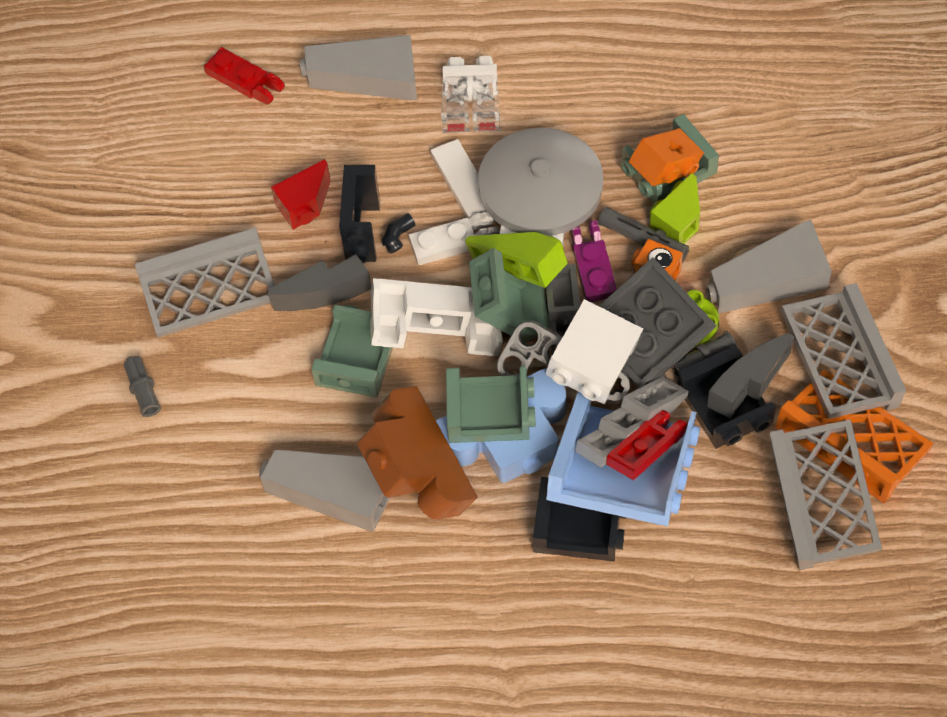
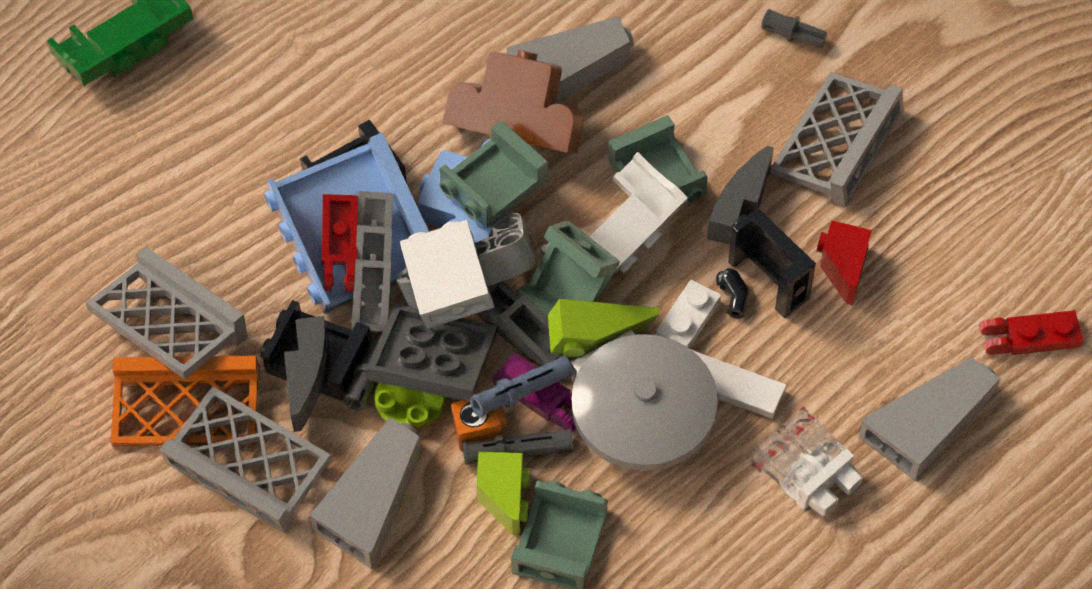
camera: 135 degrees right, 0 degrees up
orange brick [628,129,704,186] -> none
none -> sand blue pin [470,356,573,418]

